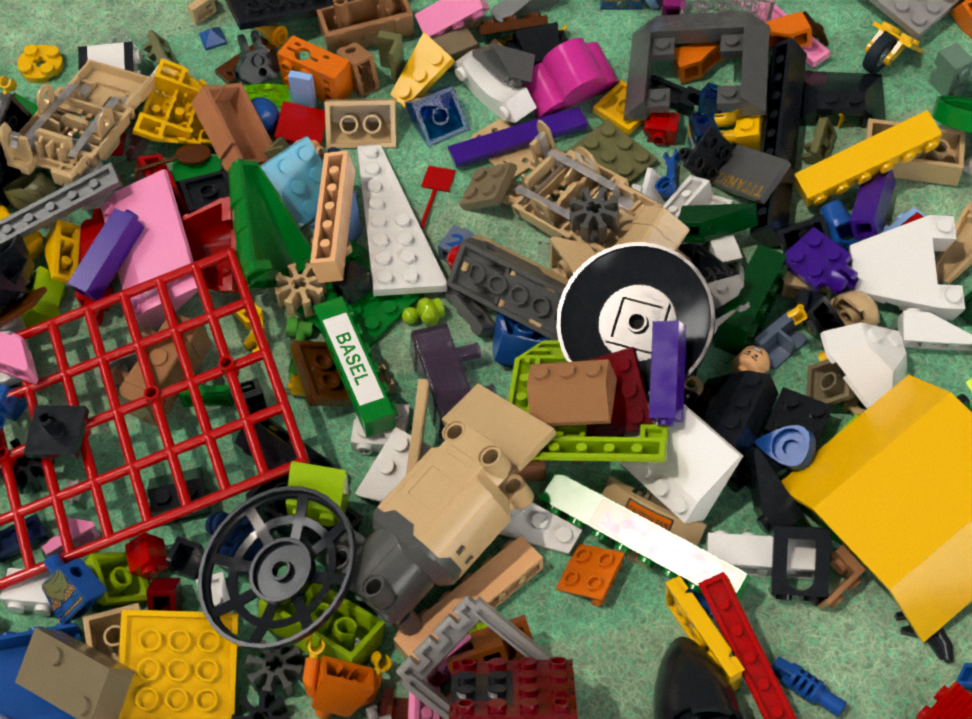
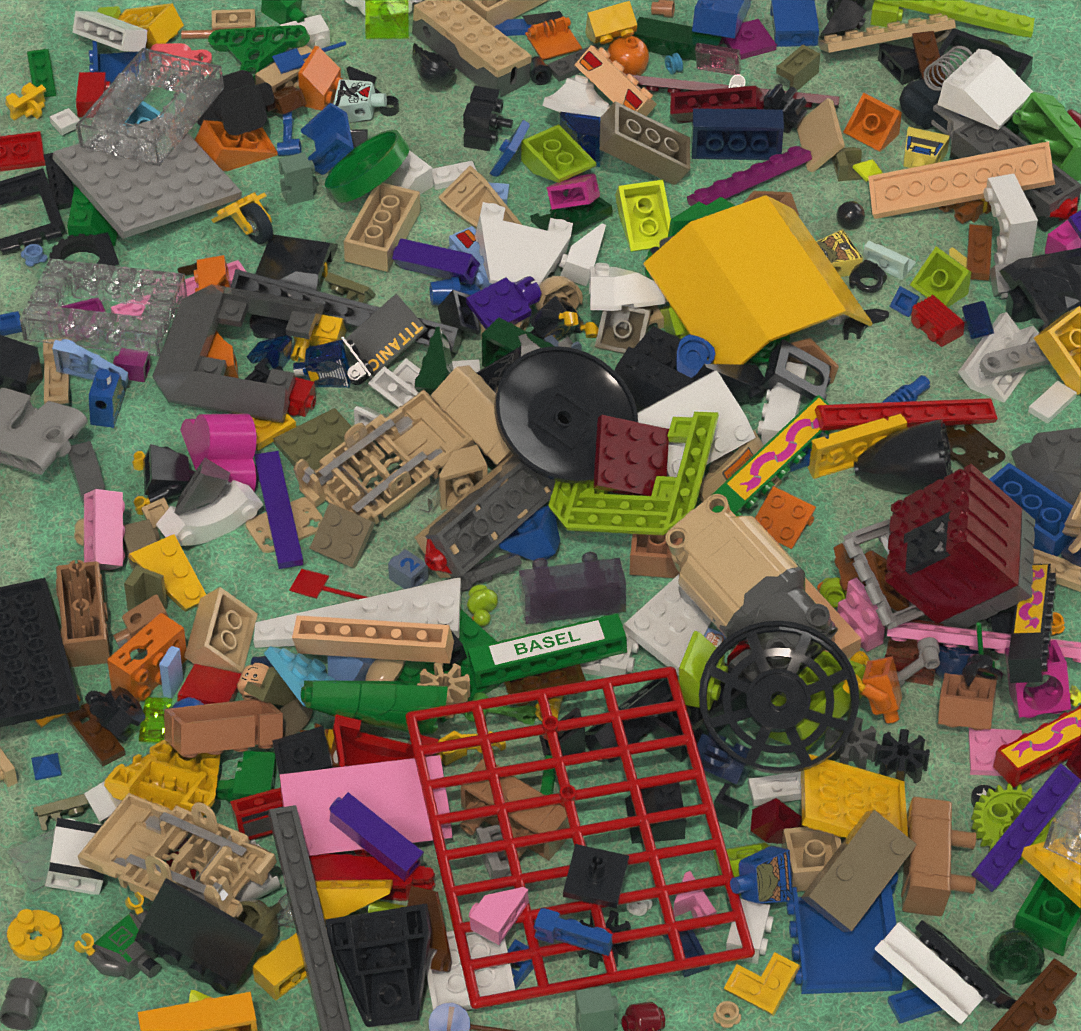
camera: 85 degrees left, 10 degrees down
red brick [125,532,169,580] -> none
reddish brown piece [134,143,211,173] -> none
clear blue slope [404,85,469,146] -> none
tan tile [406,379,429,475] -> none
tan tile [442,383,556,472] -> none
reddish brown plate [476,12,548,36] -> none
medium nougat slope [527,359,617,426] -> none
dark grey gear [569,187,619,242] -> none
dark purple brick [649,321,687,427] -> none
blue brick [655,149,680,200] -> none
yellow brick [793,110,942,207] -> none

